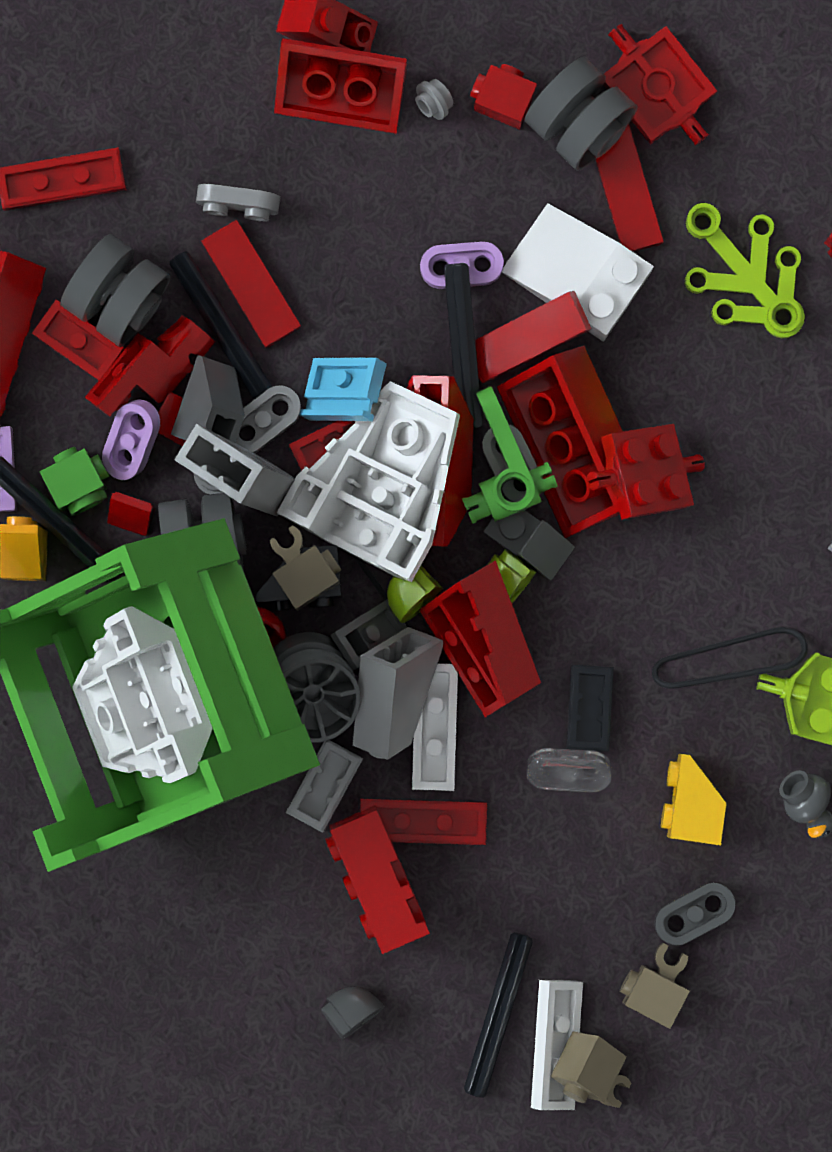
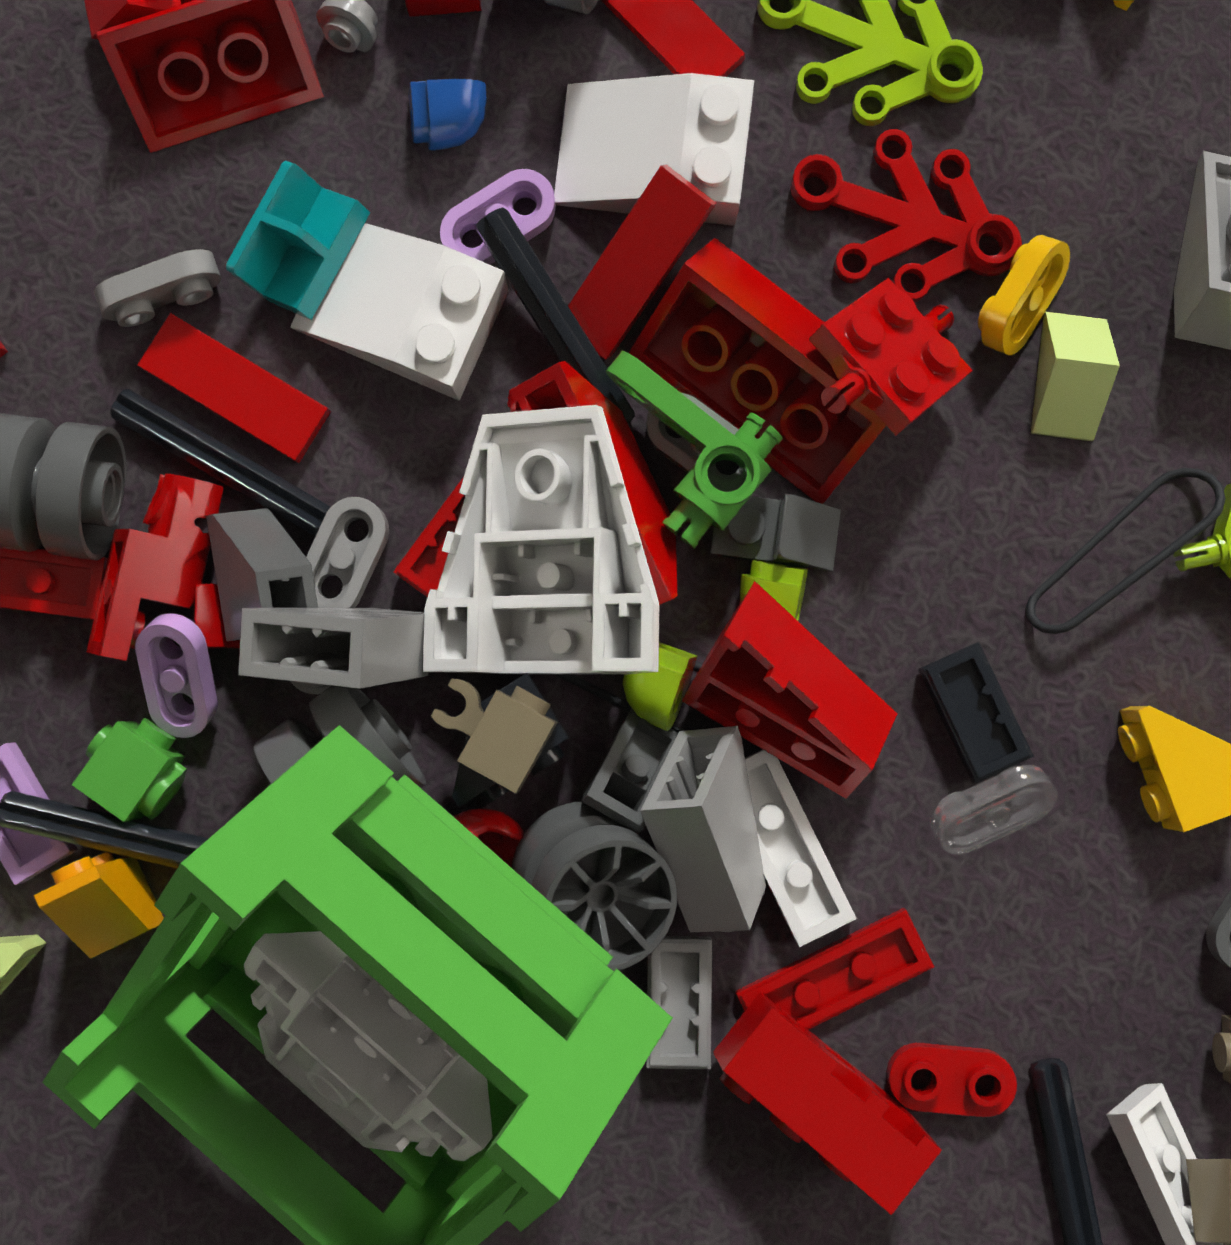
camera: 25 degrees left, 0 degrees up
red slope [107,492,156,536] -> none
medium azure plate [299,358,387,421] -> none
none -> teal panel [226,161,371,320]
none -> white slope [291,223,509,401]
none -> blue piece [408,79,487,150]
none -> red plant [791,129,1022,303]
none -> red plate [886,1043,1017,1117]
none -> yellow plate [978,235,1070,355]
none -> yellowish green slope [1031,312,1120,441]

